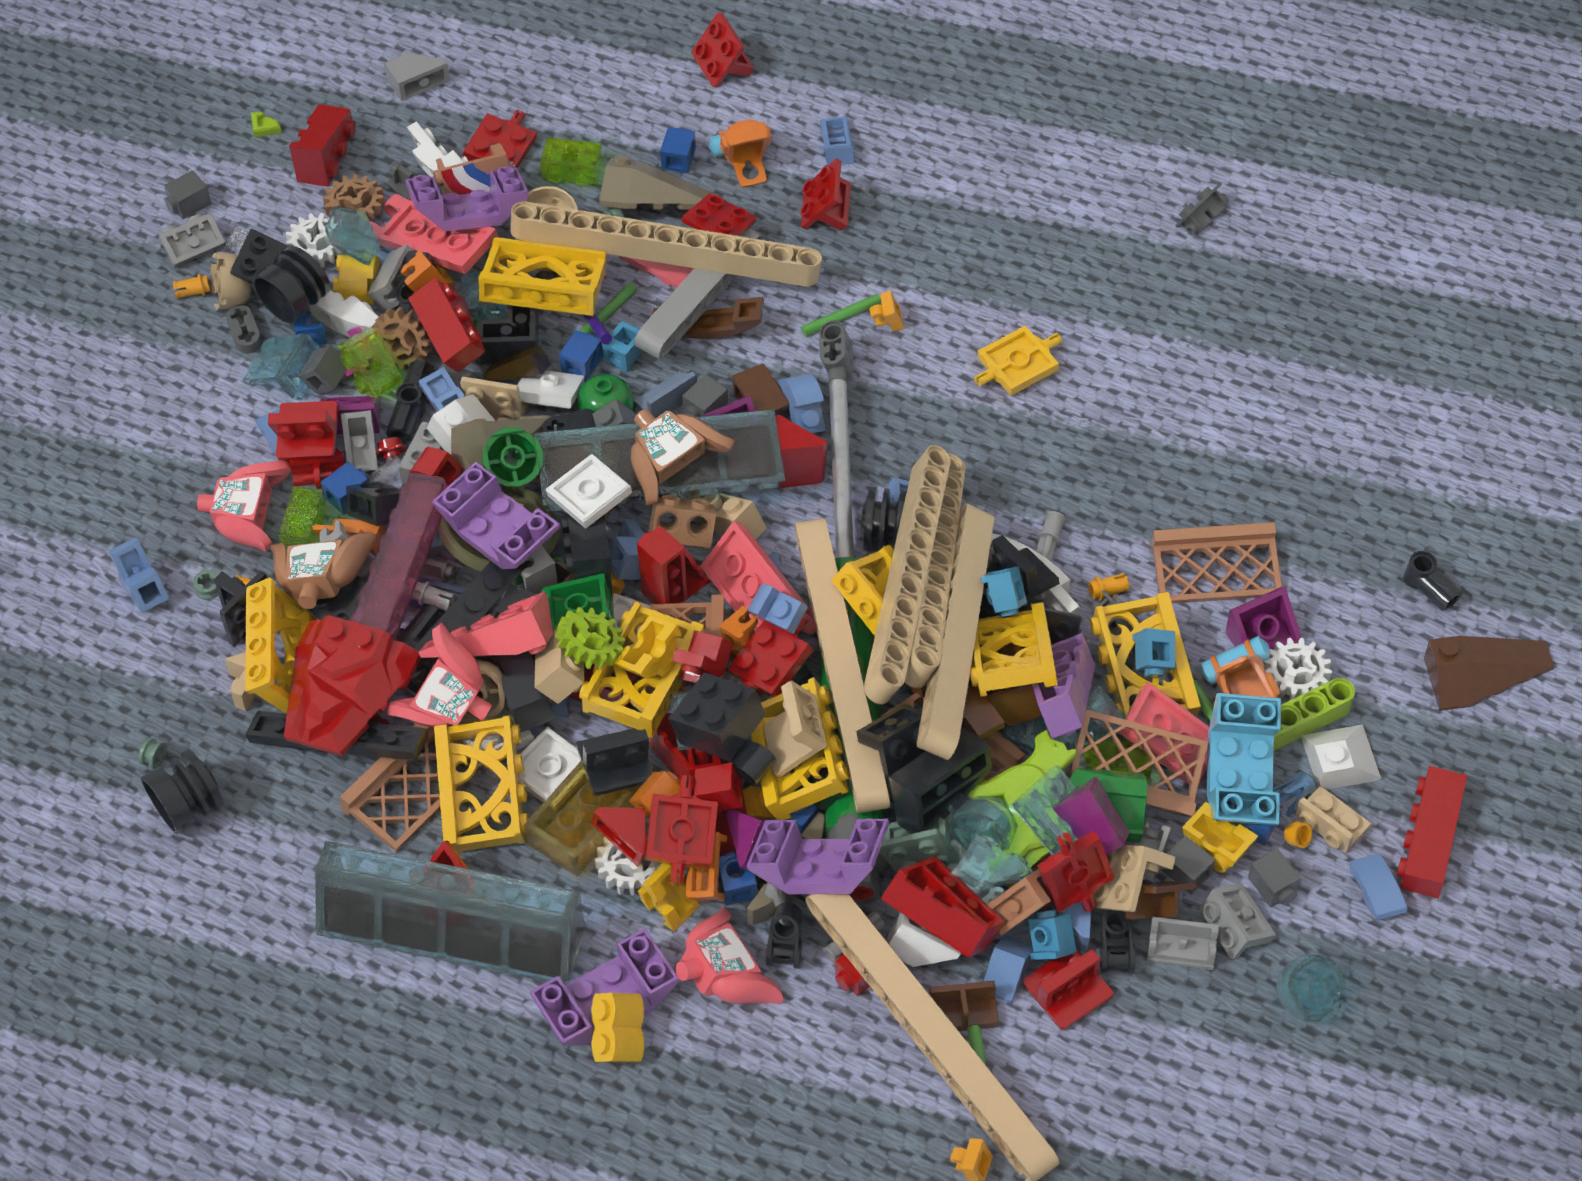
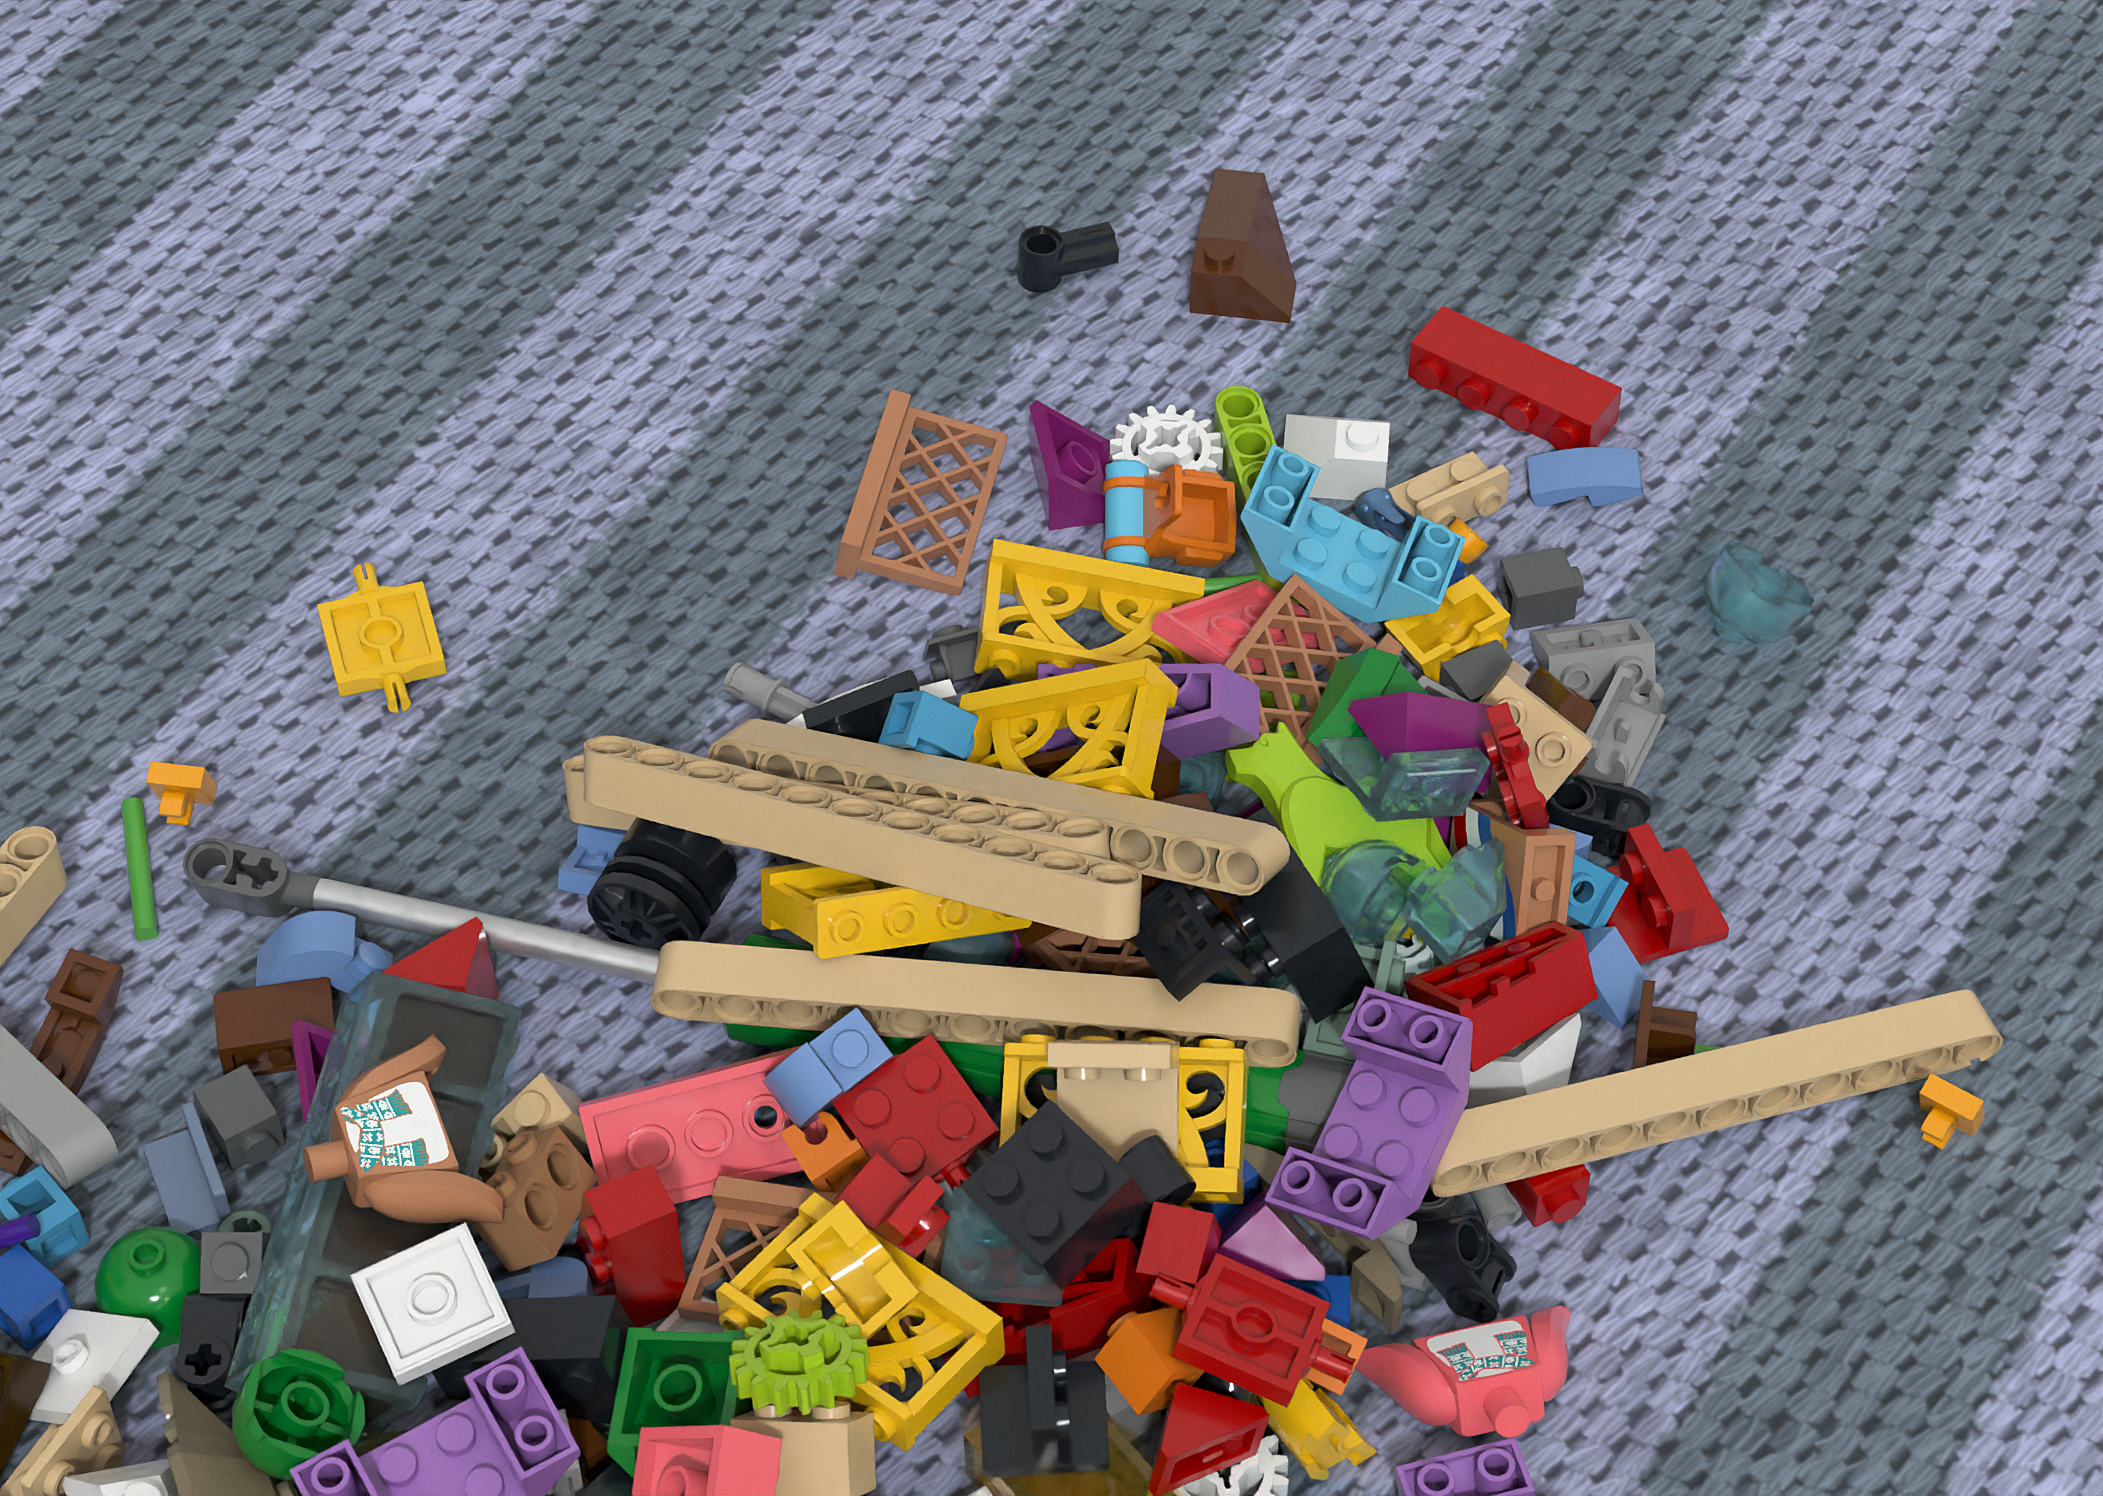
camera: 75 degrees left, 5 degrees down
light orange pin [1088,573,1129,601] -> none
dark azure brick [1132,628,1175,678] -> none
dark grey hinge [1175,183,1229,235] -> none

